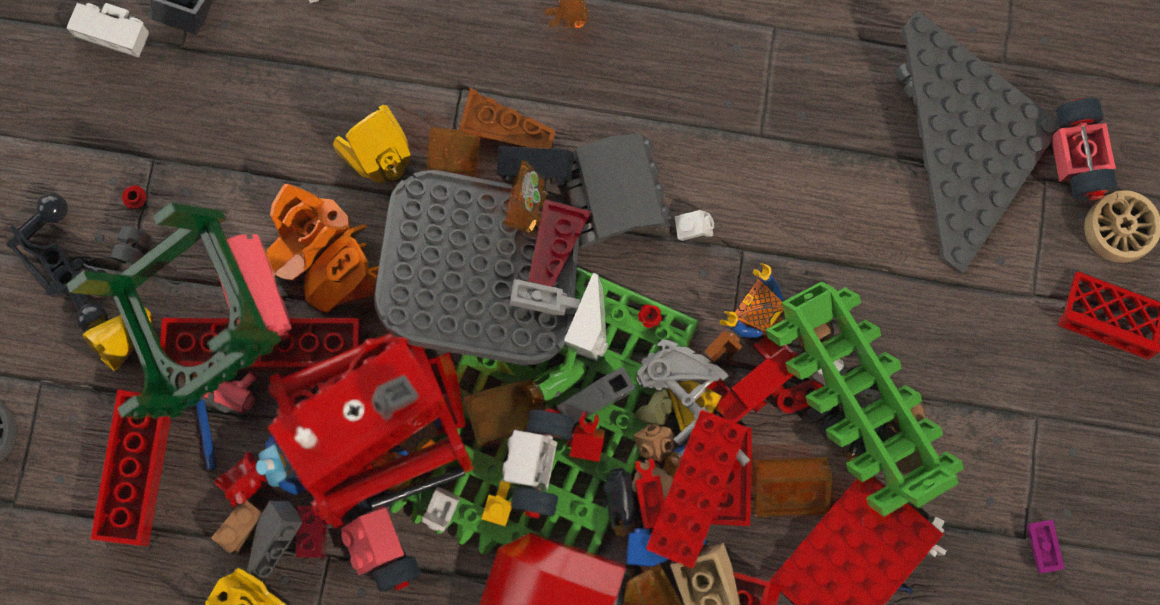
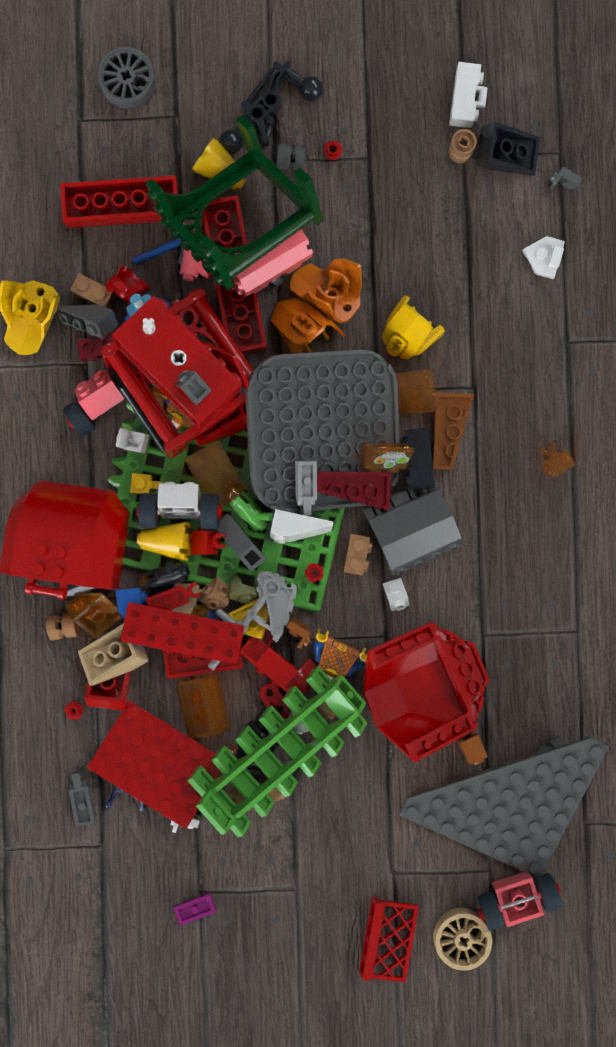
camera: 80 degrees right, 10 degrees up
none -> yellow cone [137,522,192,561]
none -> medium nougat brick [343,534,373,576]
none -> red windscreen [362,622,489,763]
none -> medium nougat wheel [448,129,477,163]
none -> dark orange brick [457,731,488,765]

